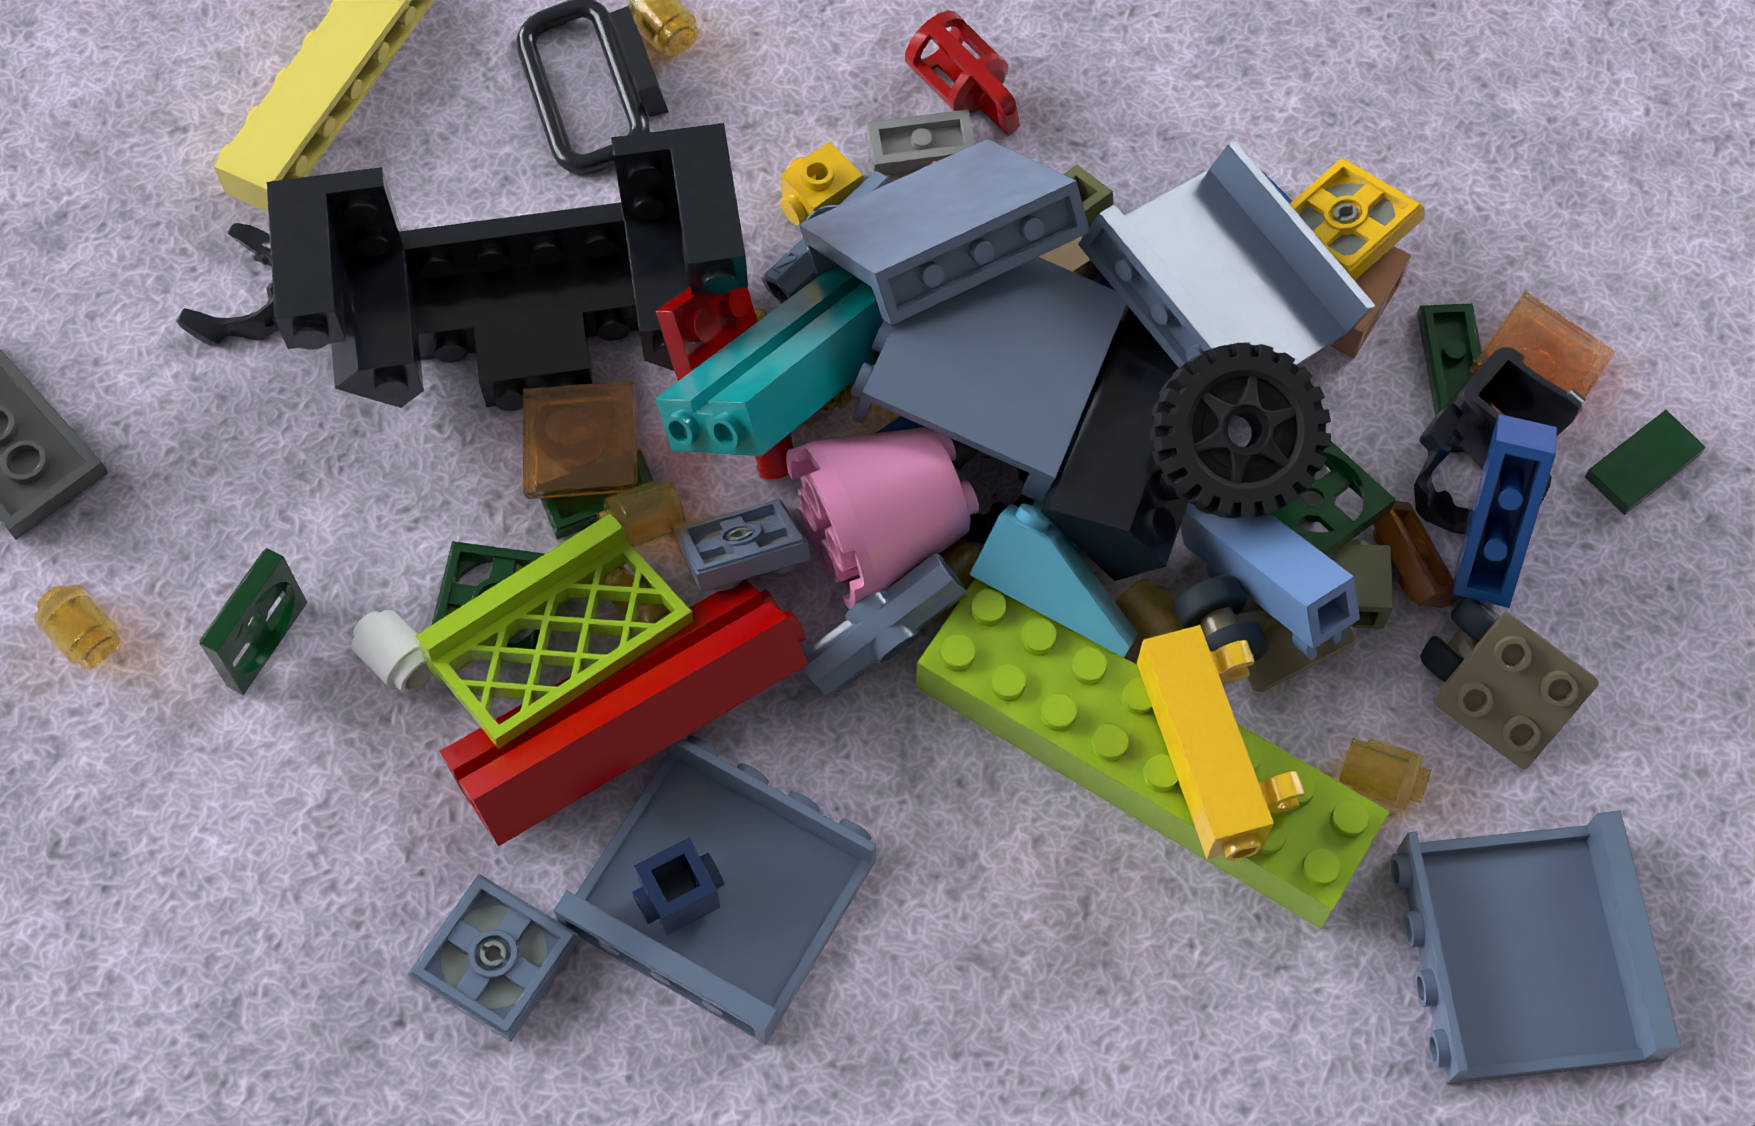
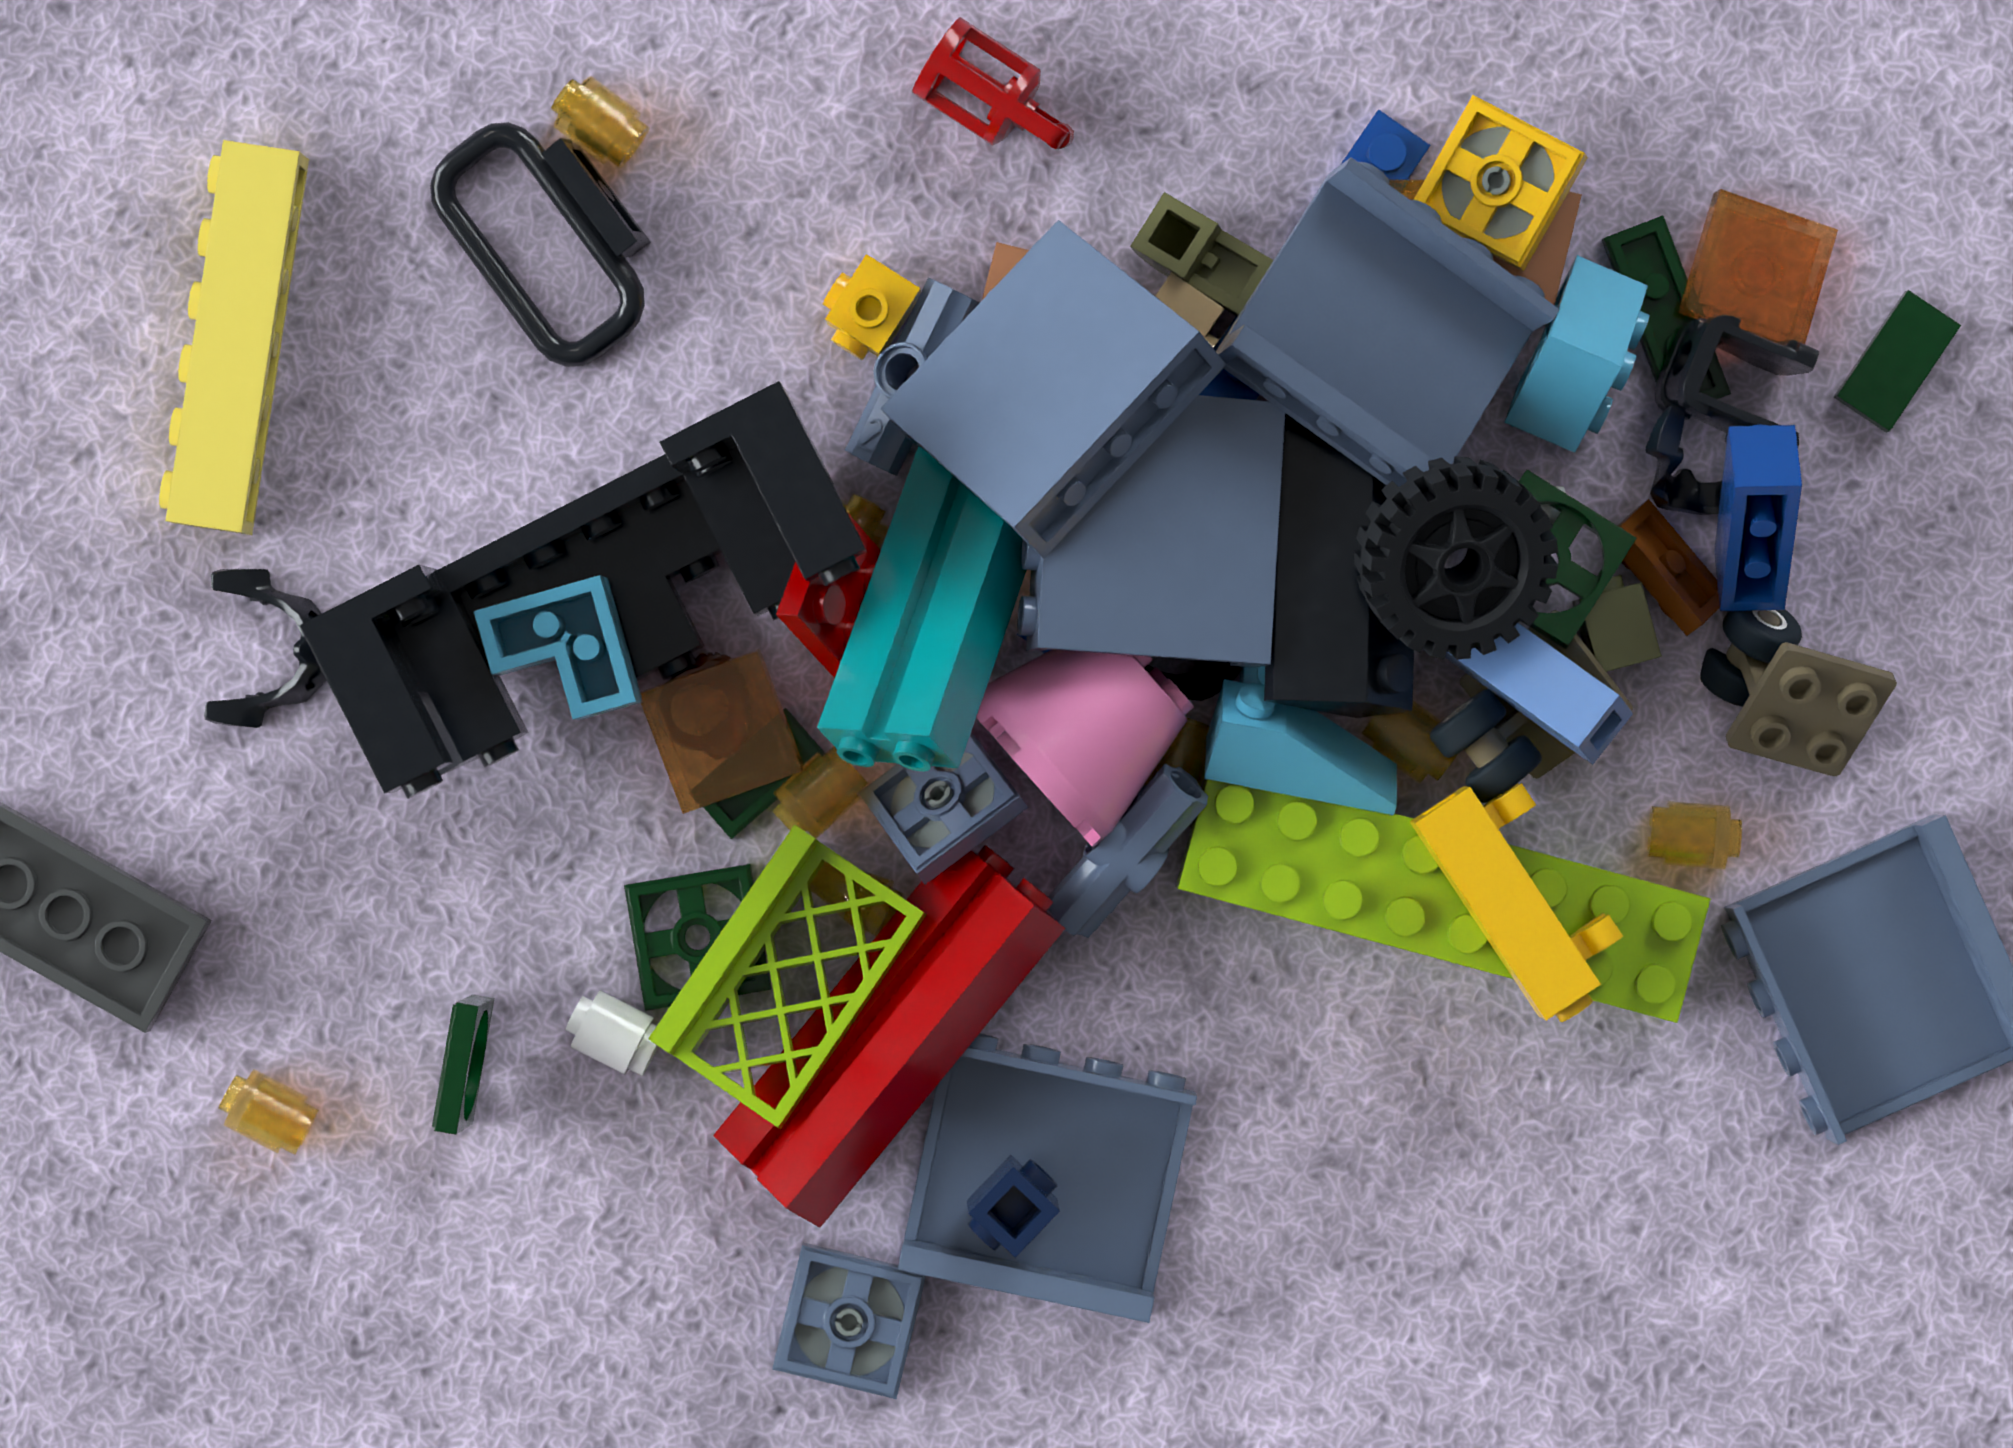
camera: 20 degrees left, 25 degrees up
light grey plate [867,109,976,175] -> none
none -> medium azure brick [474,575,643,720]
none -> medium azure brick [1504,255,1650,453]

